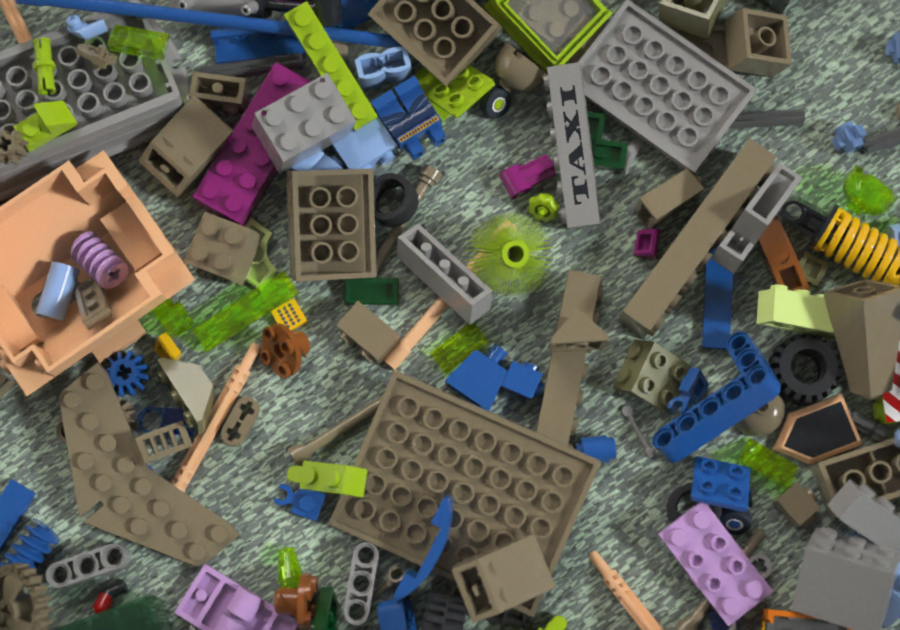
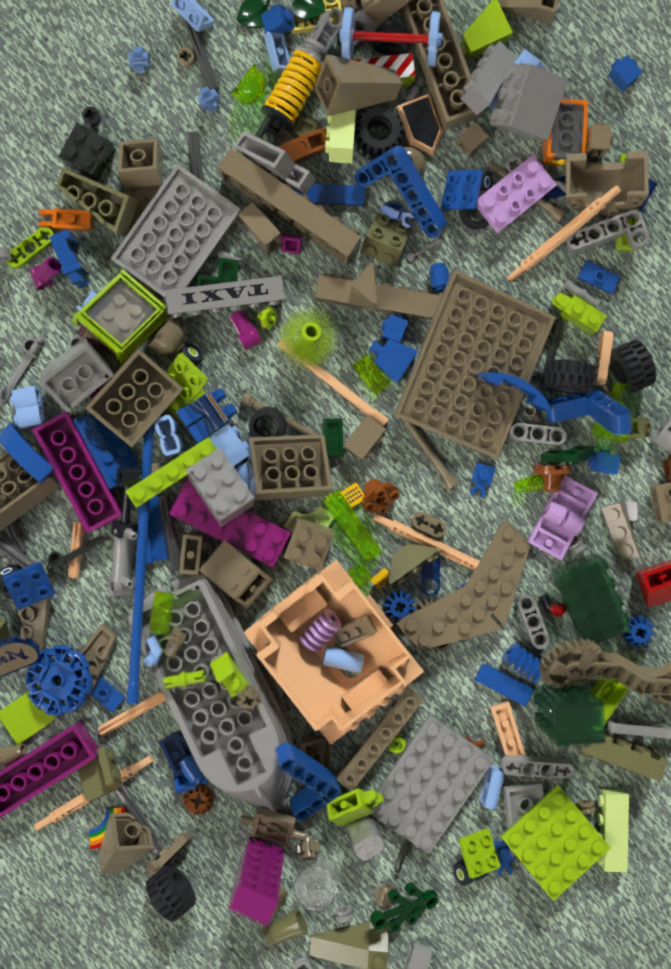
camera: 90 degrees left, 10 degrees up
dark tan slope [130,420,193,466] -> none
lime hinge [286,461,368,498] -> none
light grey brick [397,224,492,324] -> none
dark tan slope [451,533,556,623] -> none
clear neon green slope [736,438,798,490] -> none

